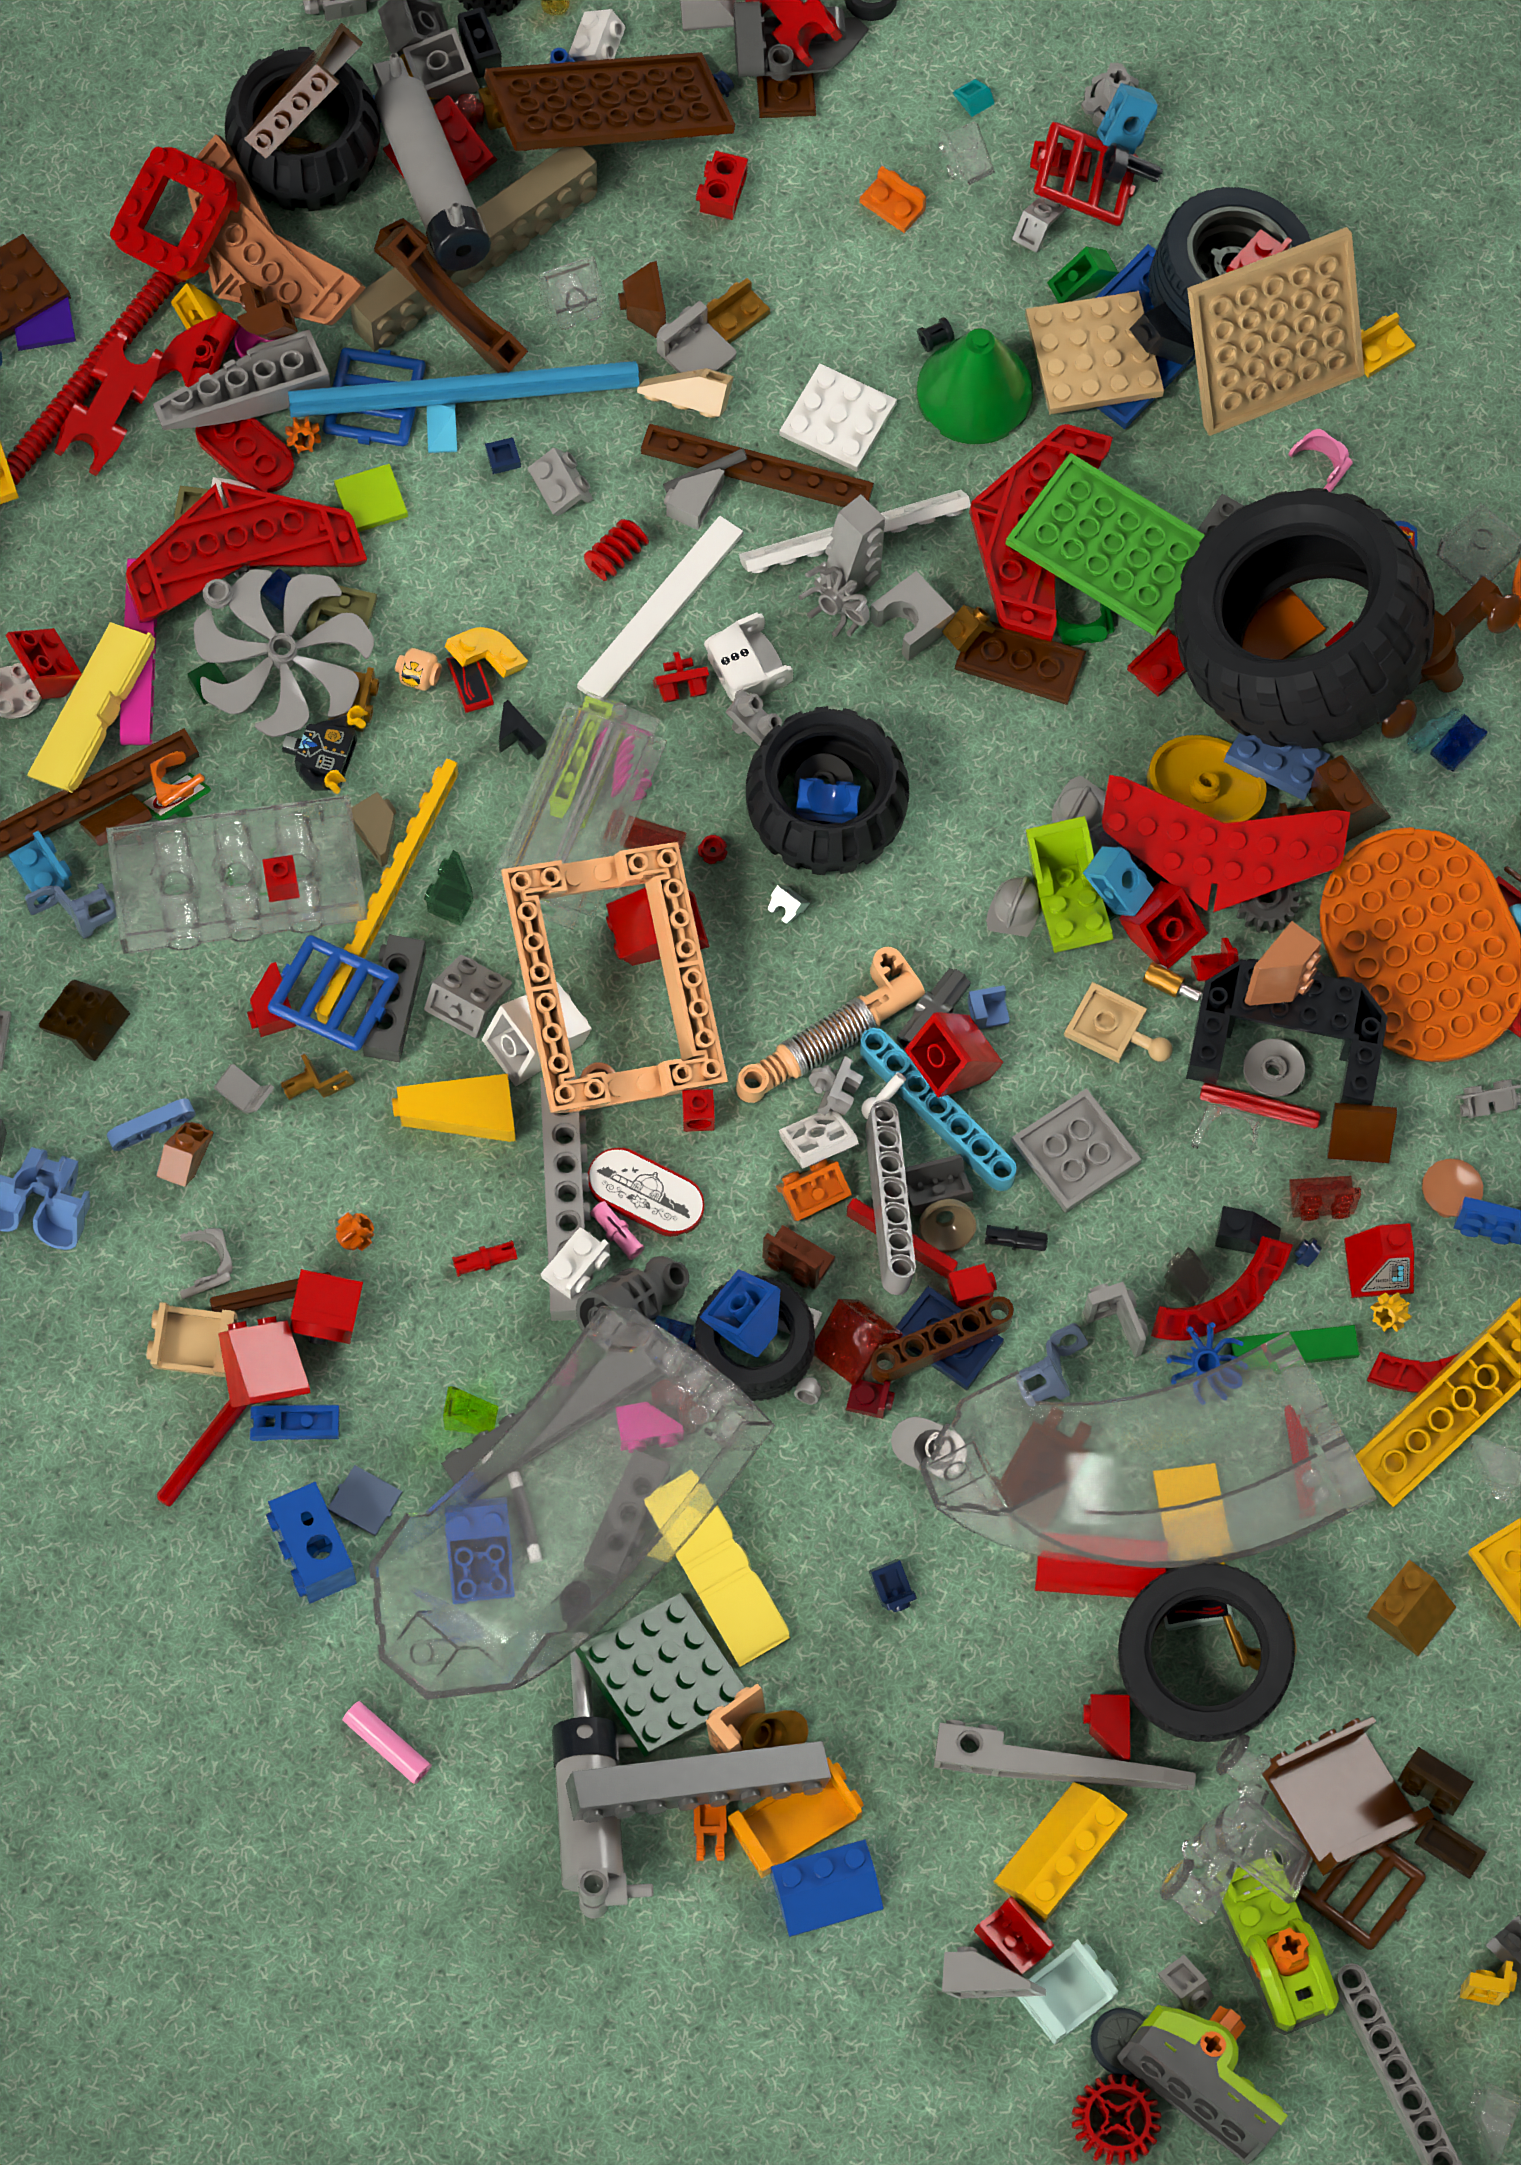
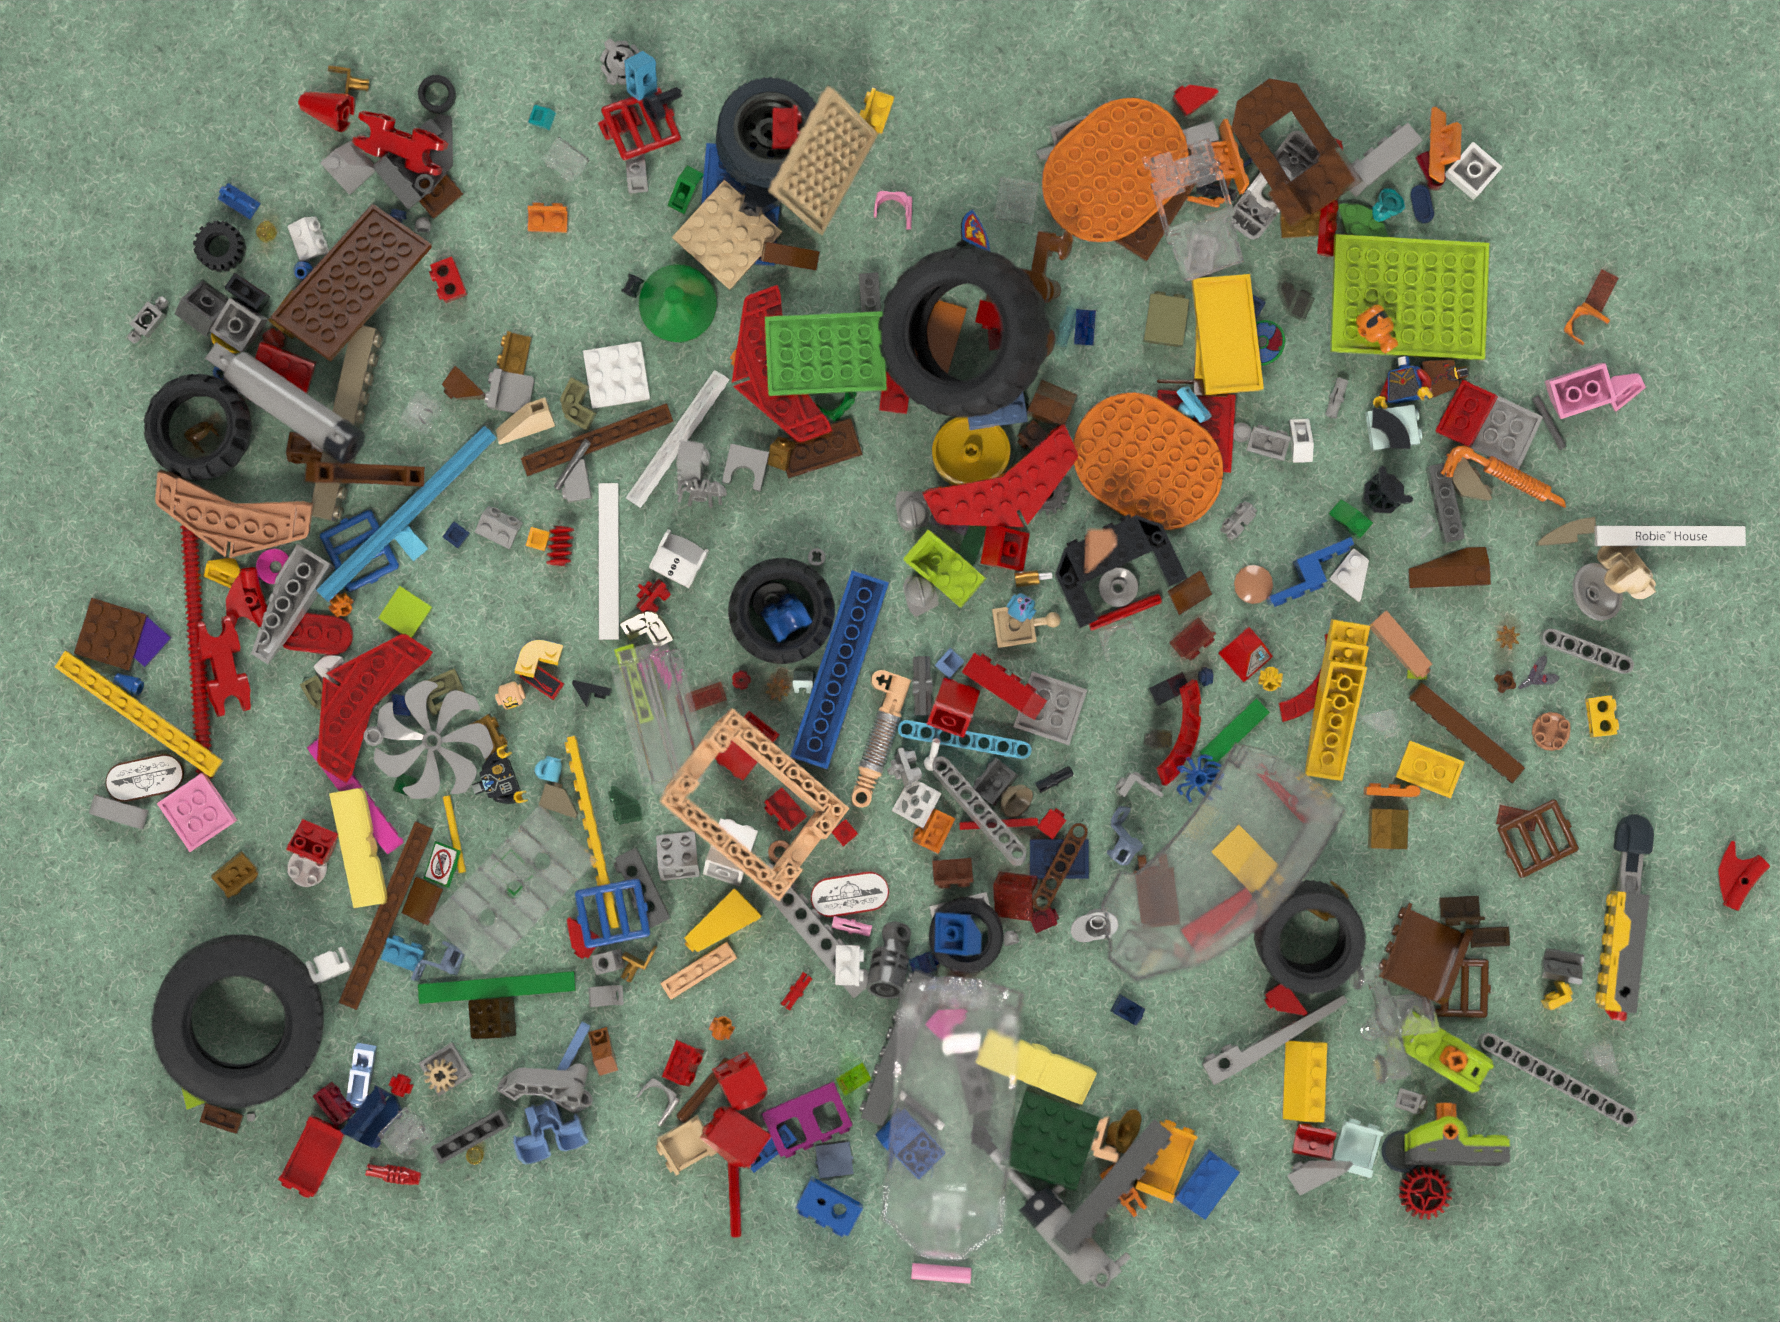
camera: 35 degrees left, 20 degrees up
red plate [110,146,241,282] -> none
orange helmet [150,751,205,806] -> none
reddish brown brick [237,281,298,340] -> none
panel [244,23,363,159] -> none
red brick [262,855,300,902] -> none
light grey hips [725,689,782,746] -> none
dark azure brick [1083,846,1154,916] -> none
red bracket [1191,938,1239,981] -> none
none -> light grey hinge [415,217,431,232]
none -> green tile [418,971,576,1004]
none -> yellow bar [443,795,466,873]
none -> light grey connector [497,1064,593,1113]
none -> light orange tile [526,527,550,551]
none -> medium azure piece [535,756,562,783]
none -> olive plate [560,377,597,430]
none -> light grey brick [592,948,625,975]
none -> plate [620,611,674,648]
none -> light nougat tile [660,942,737,1000]
none -> red bracket [662,1040,704,1087]
none -> reddish brown slope [760,241,820,270]
none -> magenta window [762,1081,853,1158]
none -> red bracket [764,787,807,832]
none -> clear orange gear [765,678,789,702]
none -> blue brick [790,570,889,769]
none -> light grey bush [808,548,826,566]
none -> red wedge [962,653,1047,720]
none -> dark azure head [1006,593,1037,622]
none -> orange hinge [1364,783,1421,797]

